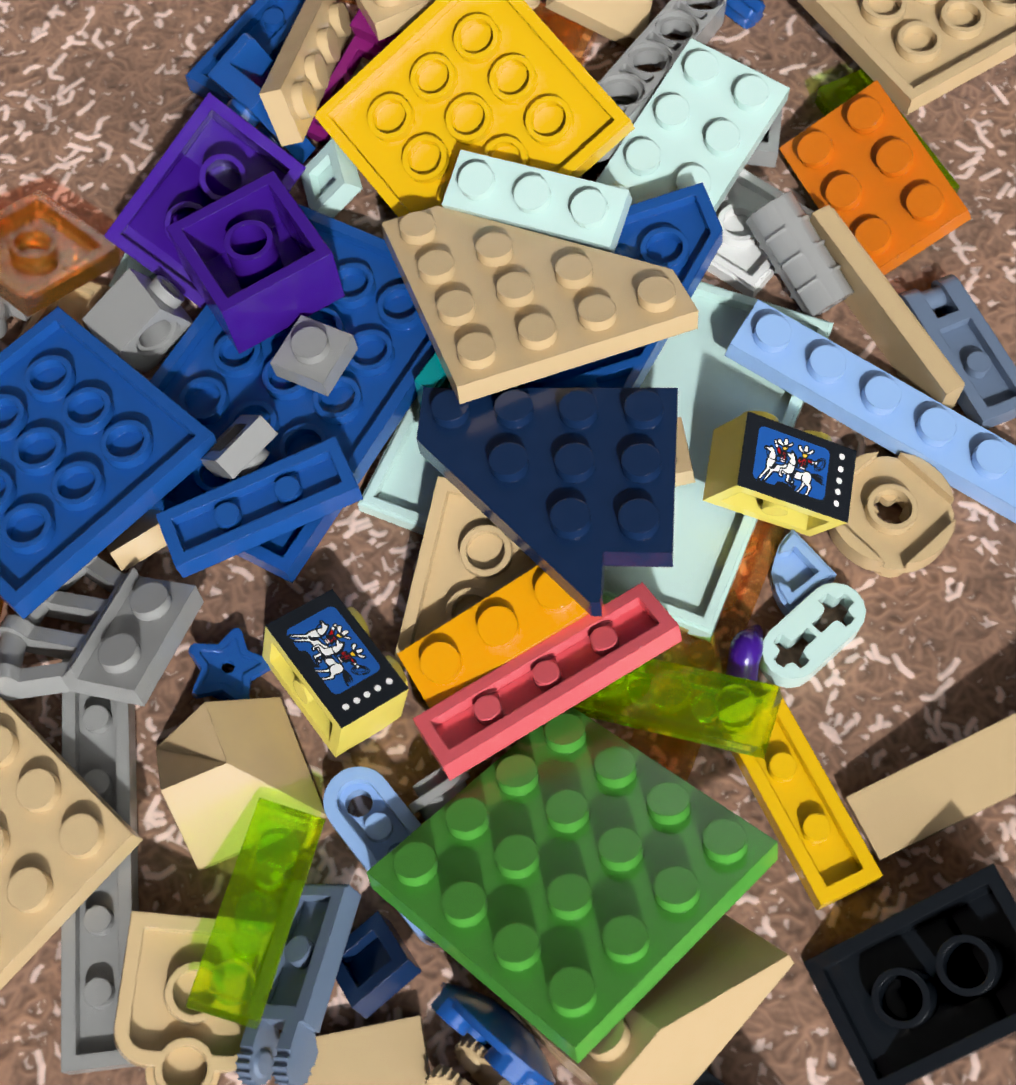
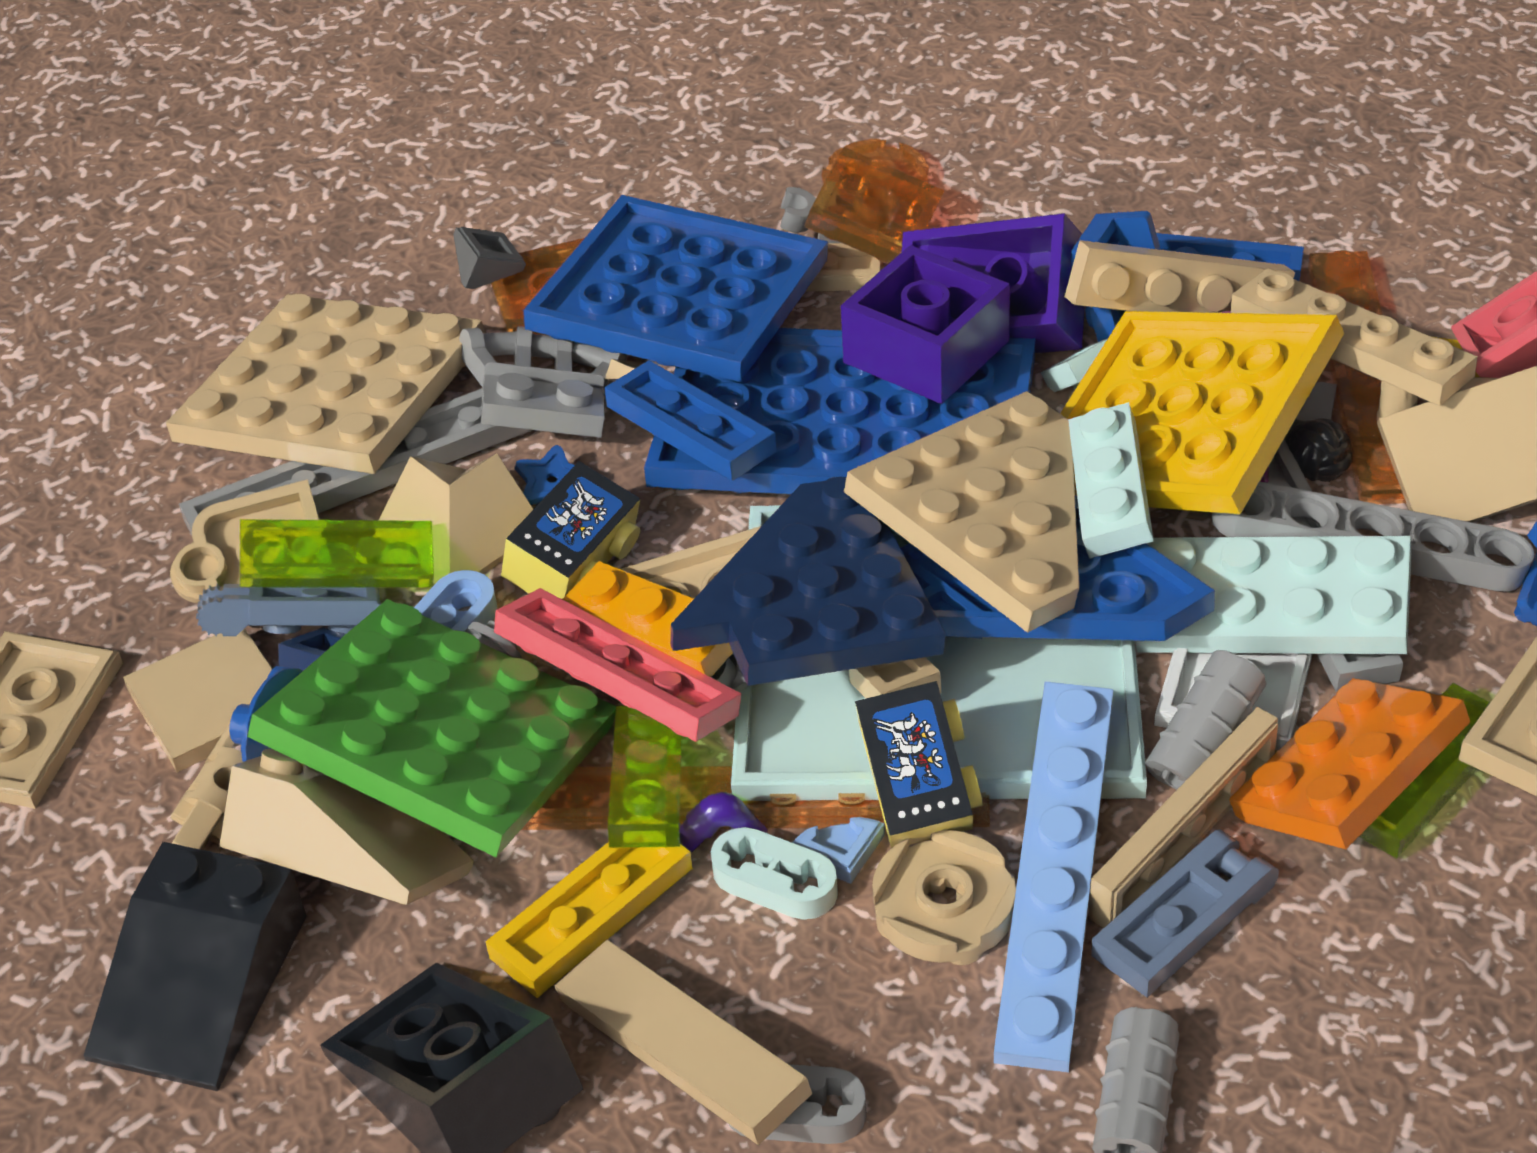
camera: 70 degrees right, 20 degrees down
light grey brick [82,268,193,373] -> none
light grey plate [201,415,278,479] -> none
light grey plate [270,315,358,396] -> none

